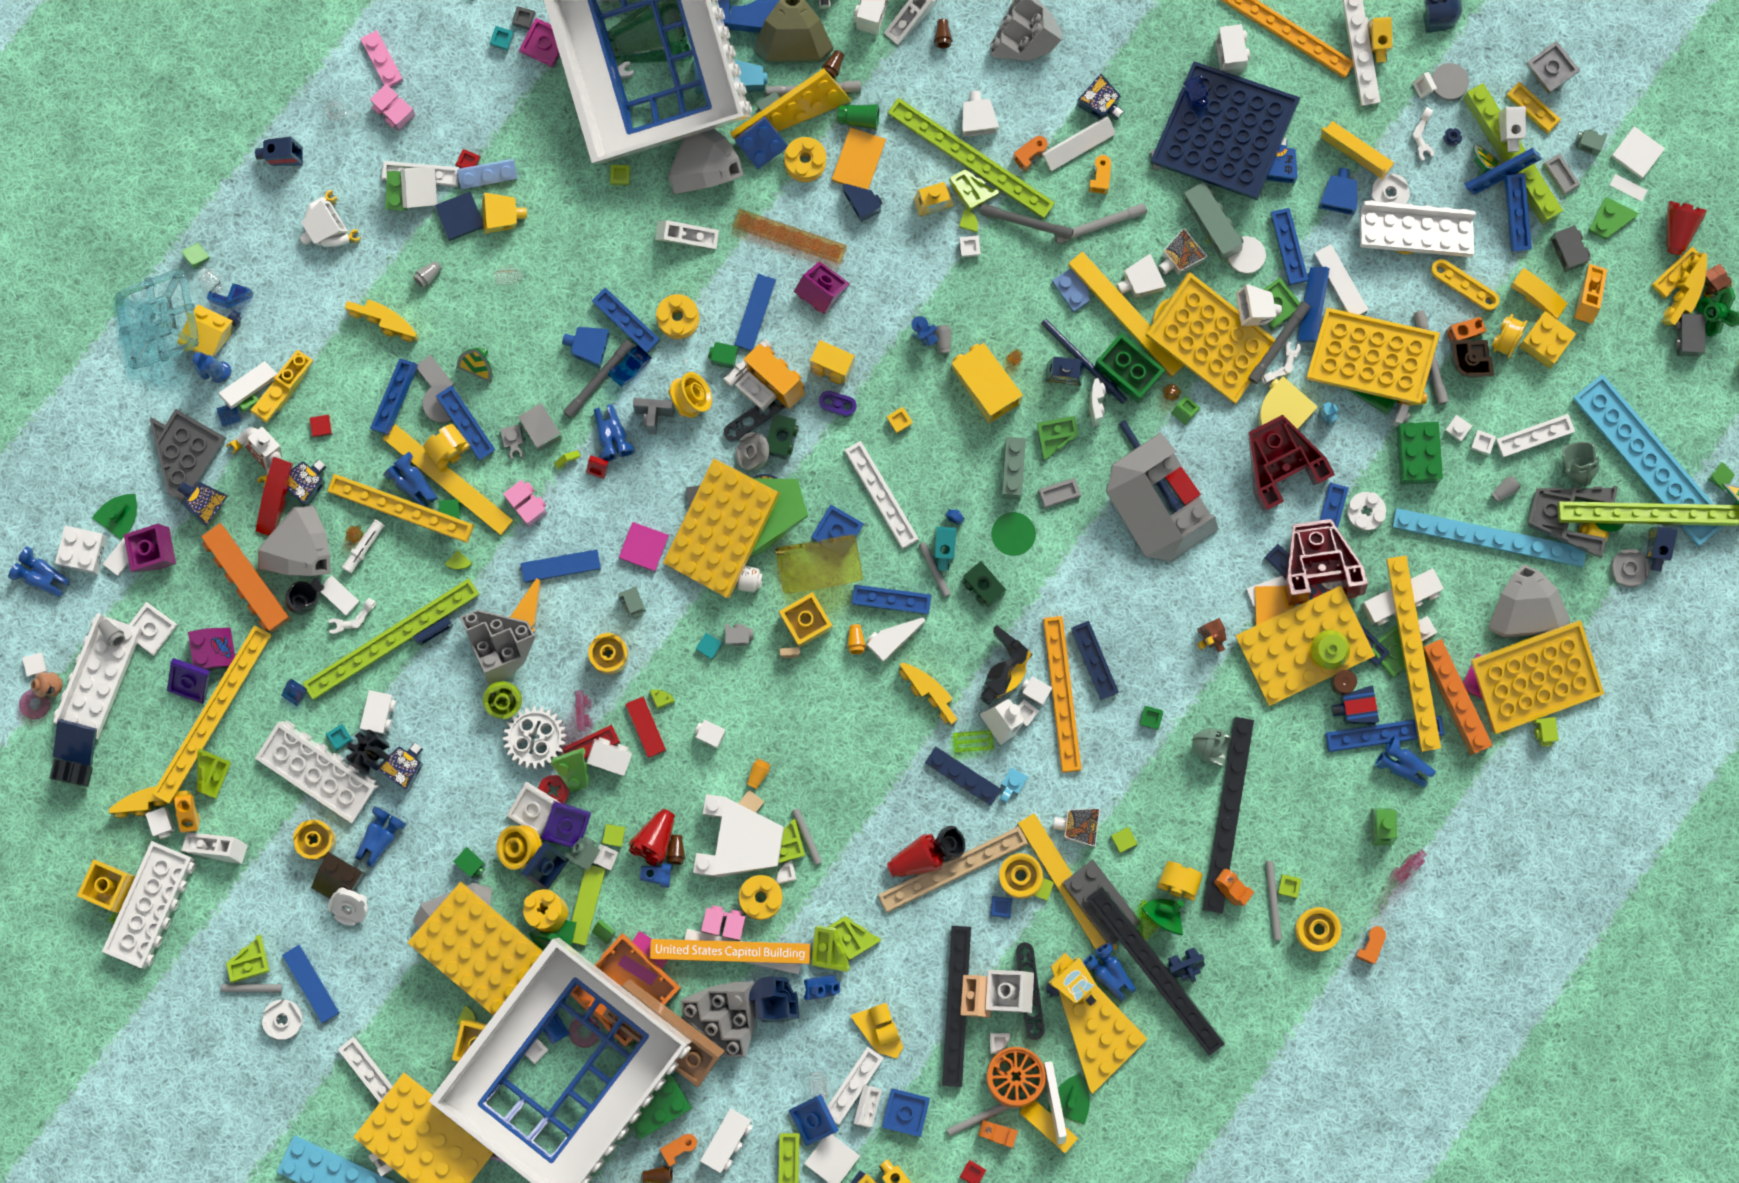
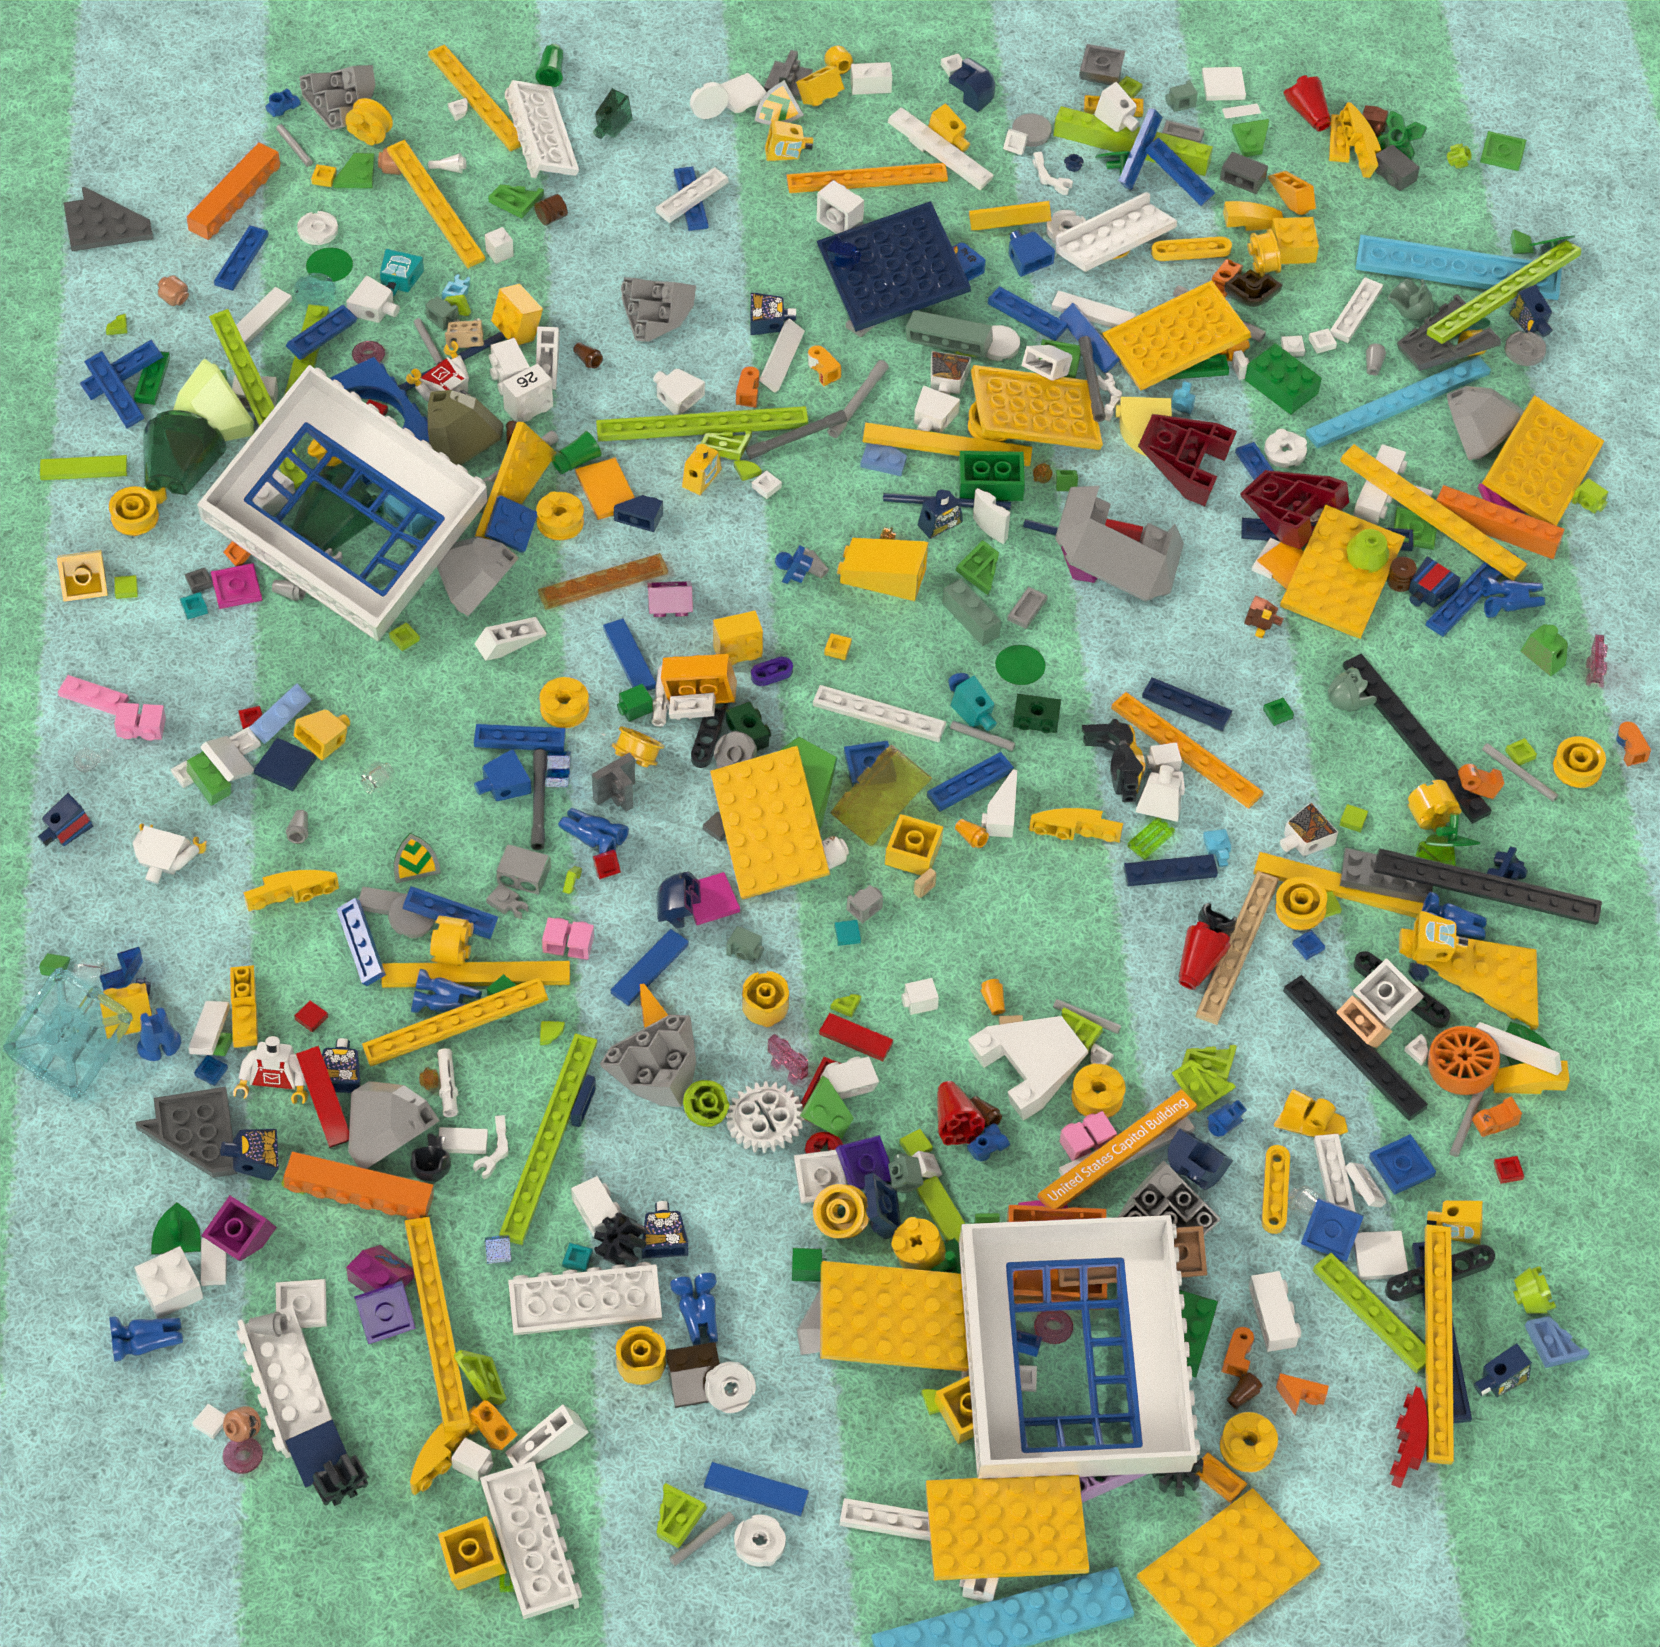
camera: 40 degrees left, 25 degrees down
none -> white brick [502,364,553,422]
none -> dark blue brick [656,871,701,928]
none -> lime tile [1118,76,1143,98]
none -> yellow plate [1261,1145,1290,1234]

